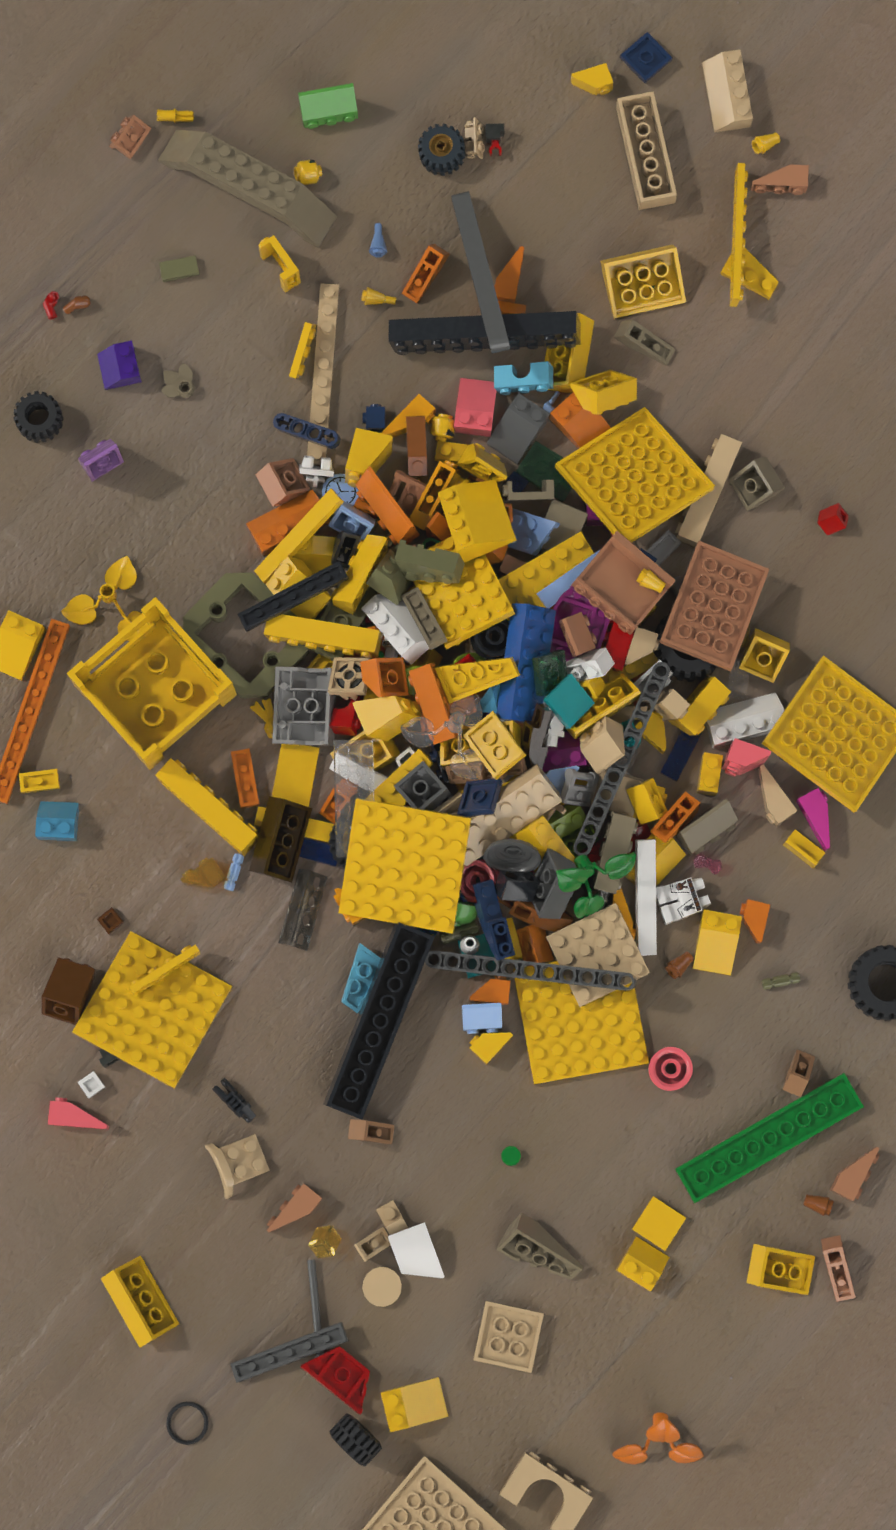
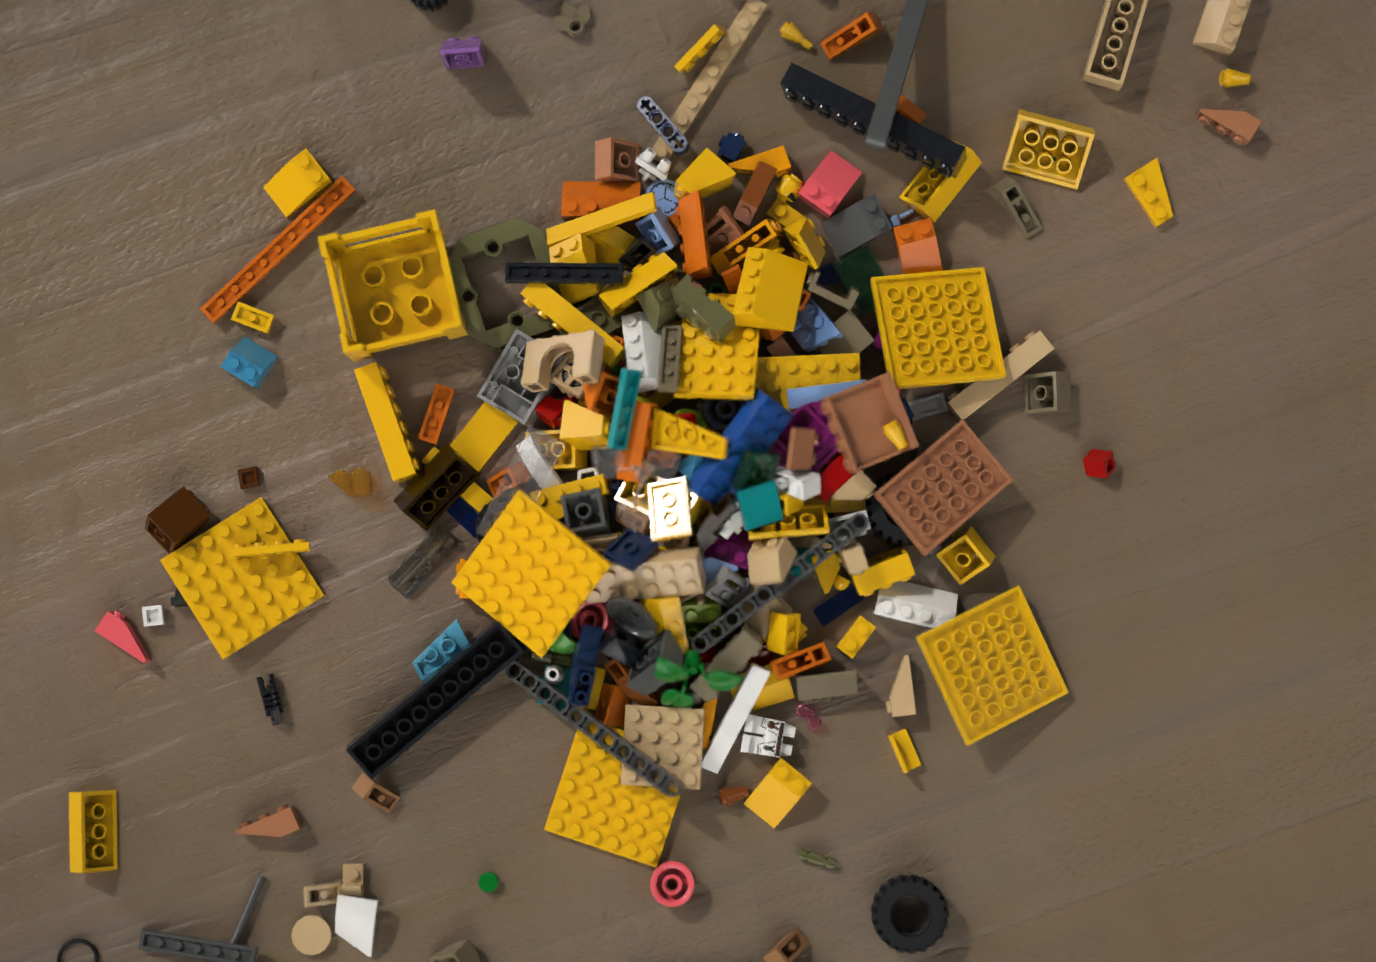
camera: 35 degrees right, 5 degrees up
yellow plant [61,556,148,641] -> none
tan piece [205,1134,270,1199] -> none
light blue axle [224,853,244,891] -> none
yellow piece [250,698,274,739] -> none
clear yellow panel [308,1225,341,1259] -> none
light blue slope [462,1003,502,1034] -> none
orange slope [469,976,510,1005] -> none
yellow slope [469,1032,513,1065] -> none
orange slope [494,246,524,303] -> none
medium azure arch [494,361,553,395] -> none
yellow slope [570,369,637,415] -> none
coral slope [722,738,772,777] -> none
yellow plate [730,163,748,307] -> none
orange slope [739,899,770,944] -> none
dark pink slope [796,788,830,851] -> none
none -> tan arch [521,330,604,393]
none -> teal plate [607,368,642,450]
none -> yellow hinge [833,574,850,591]

